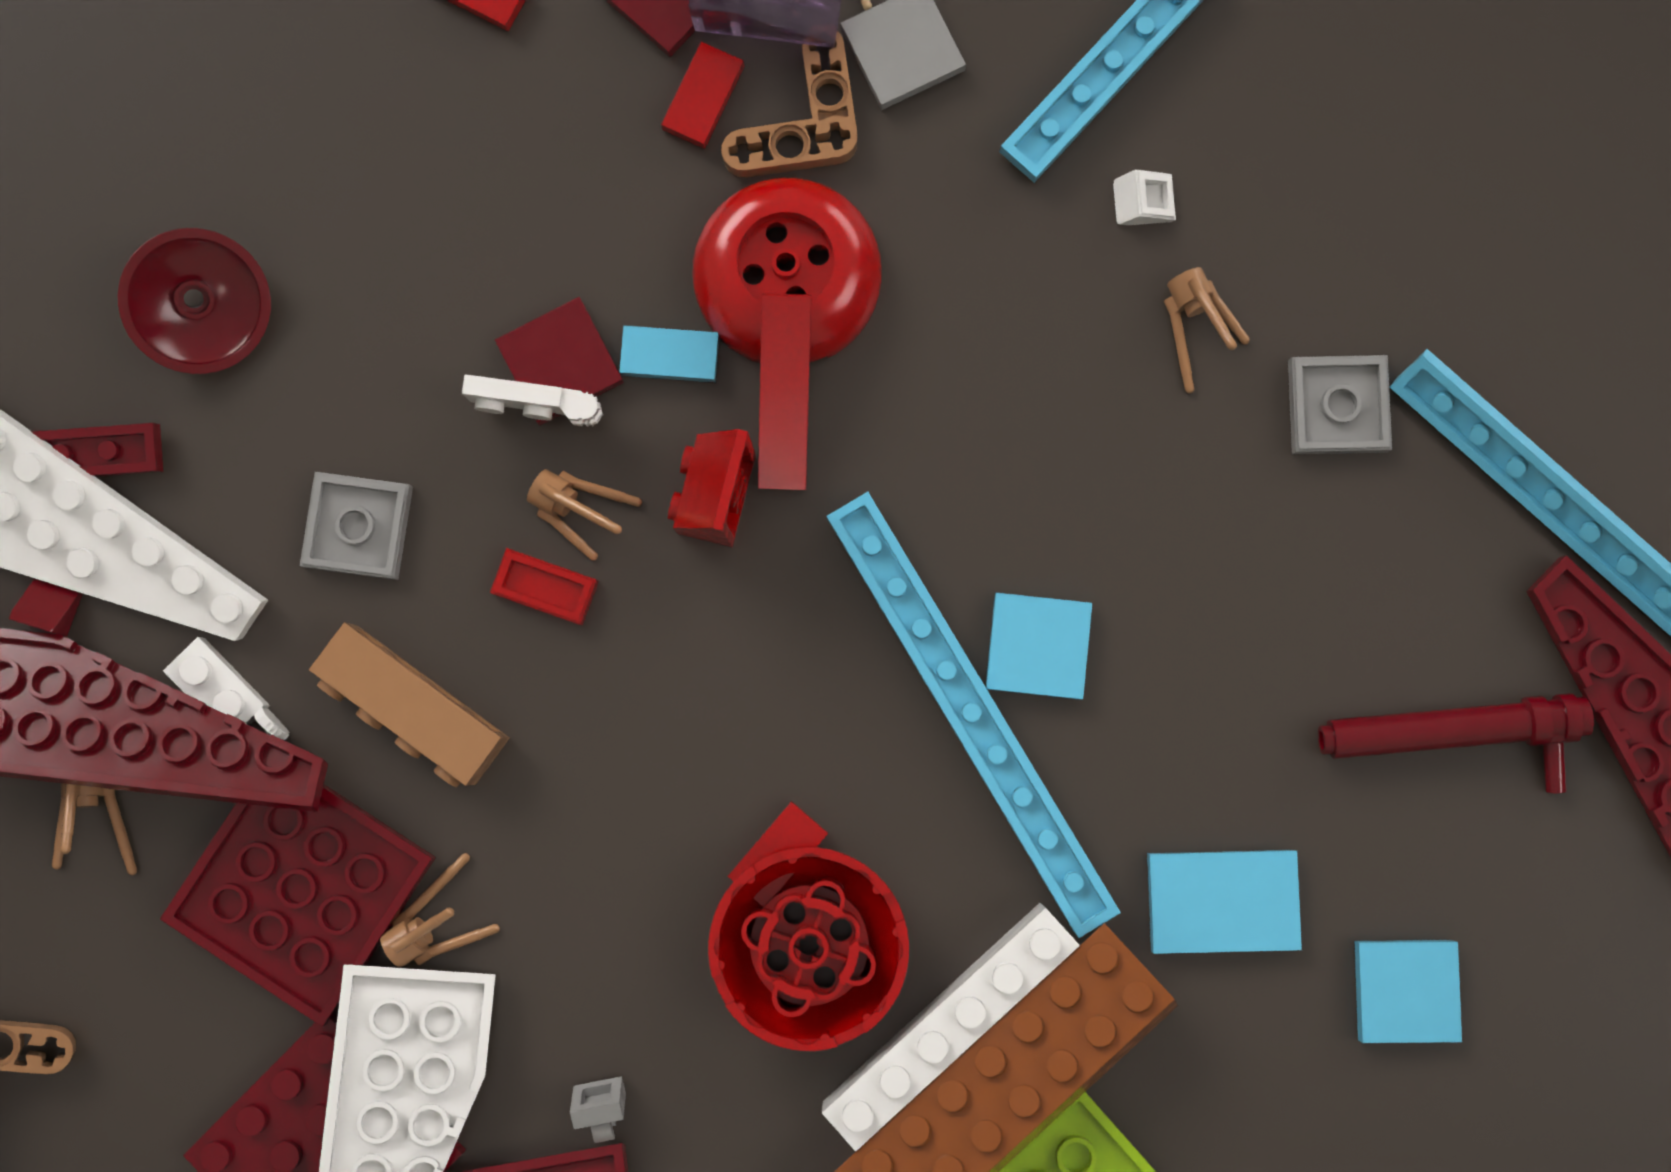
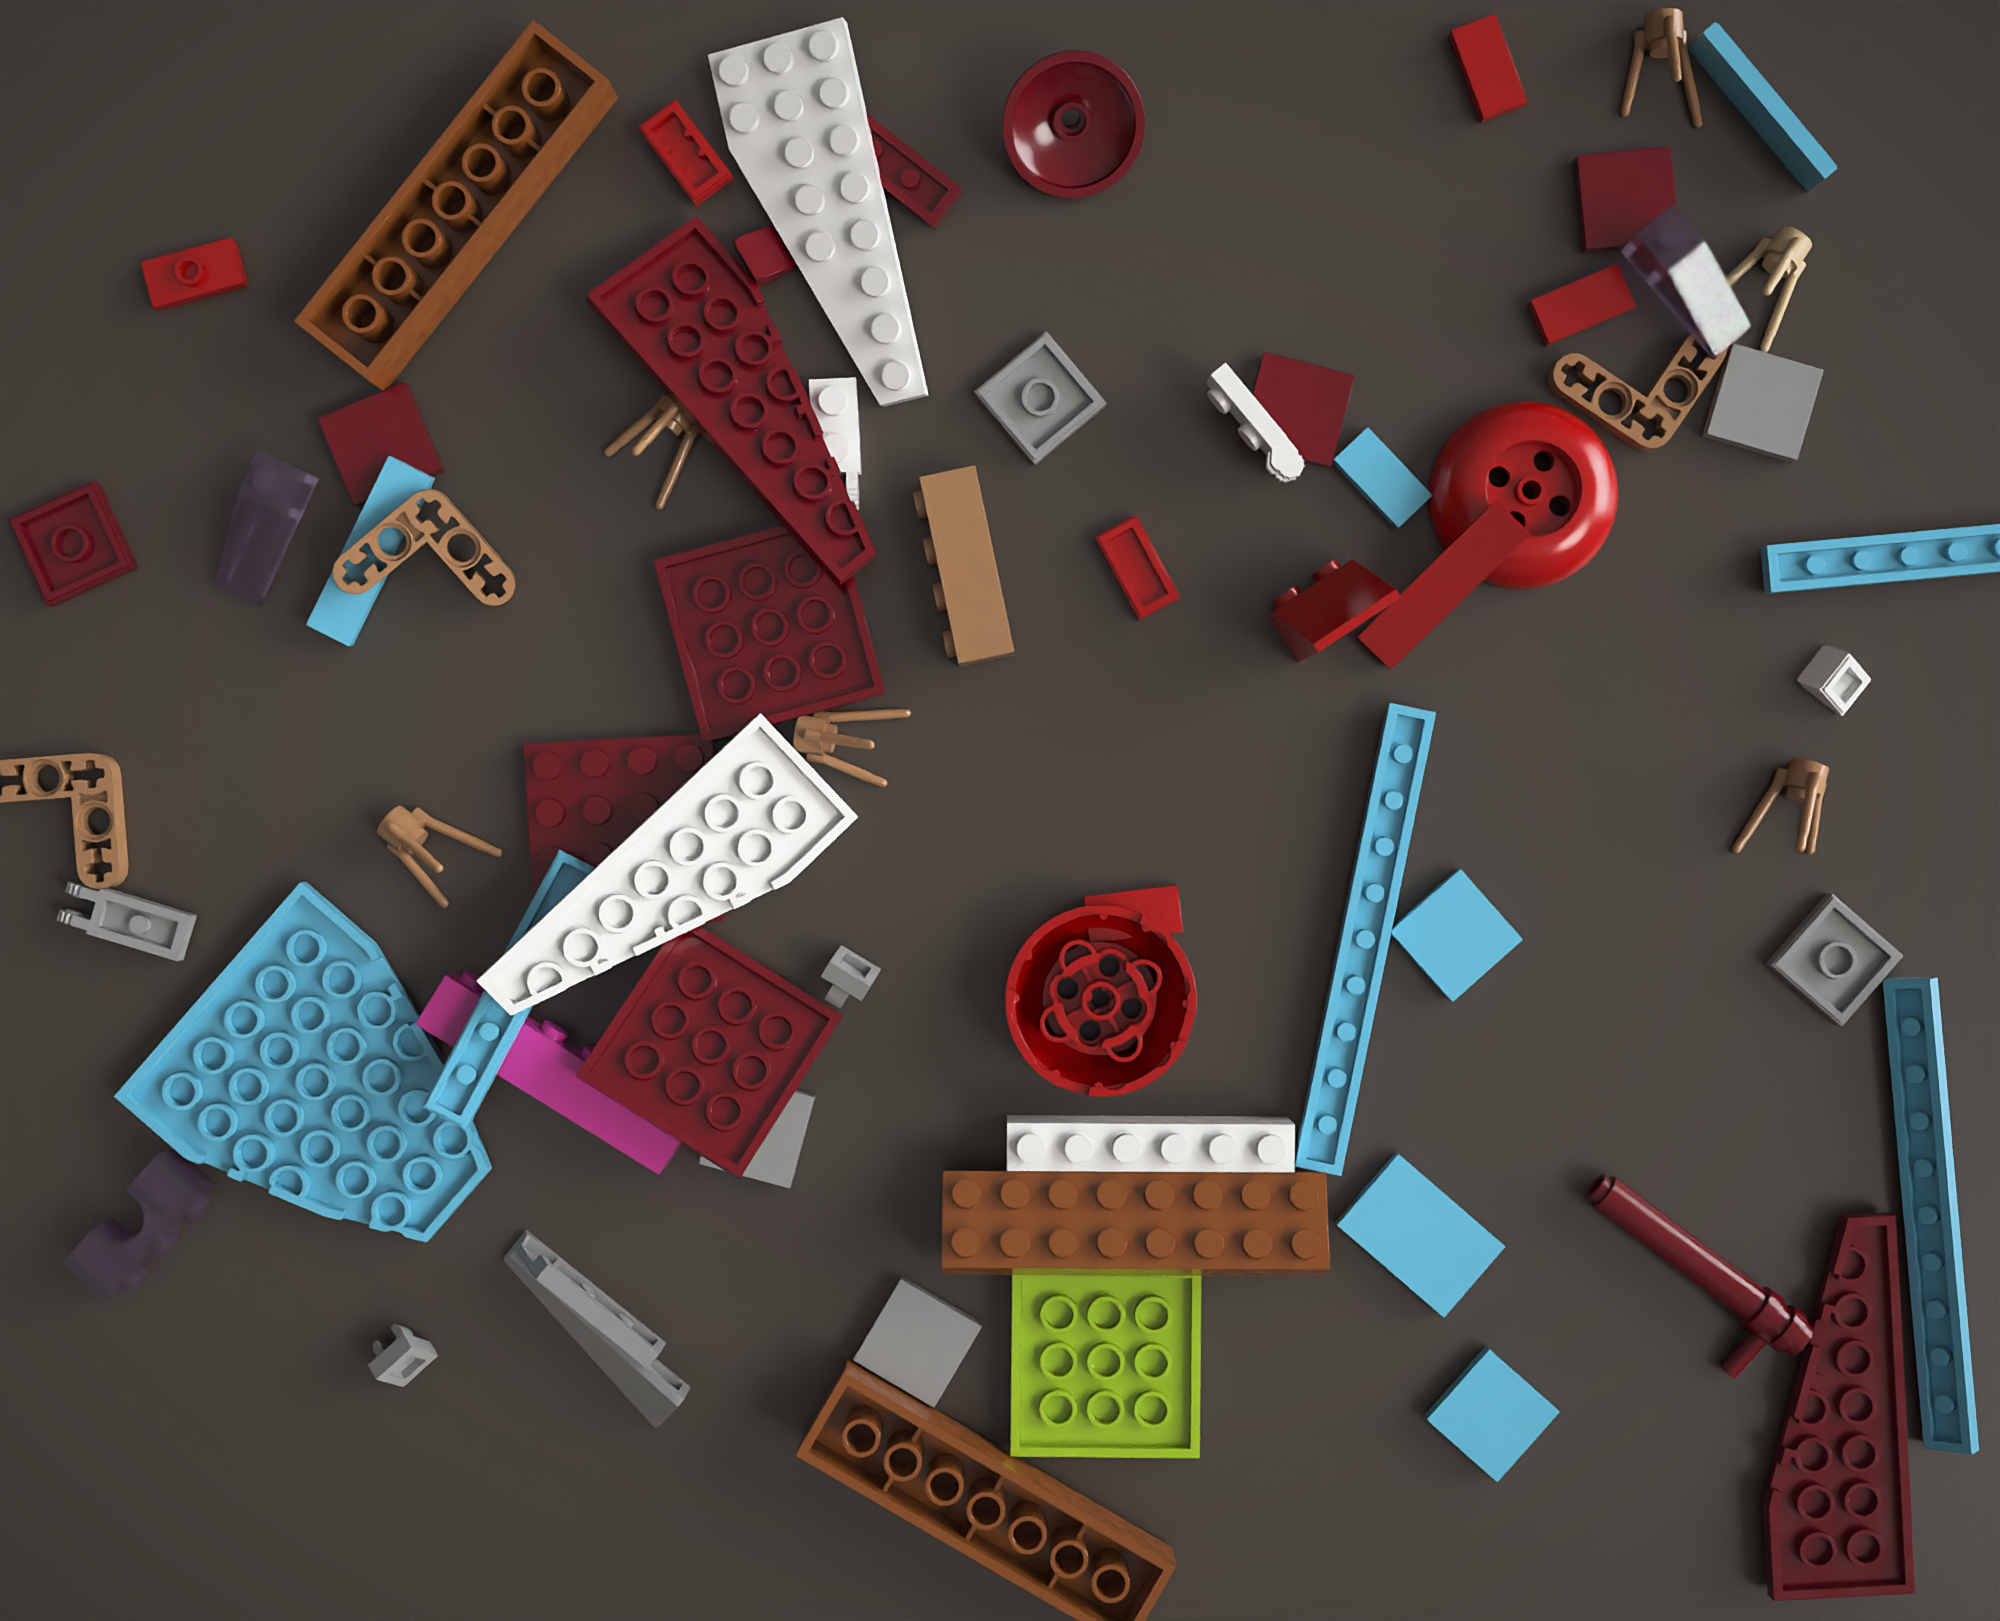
camera: 45 degrees right, 5 degrees up
medium nougat plant [527,469,642,561] -> none

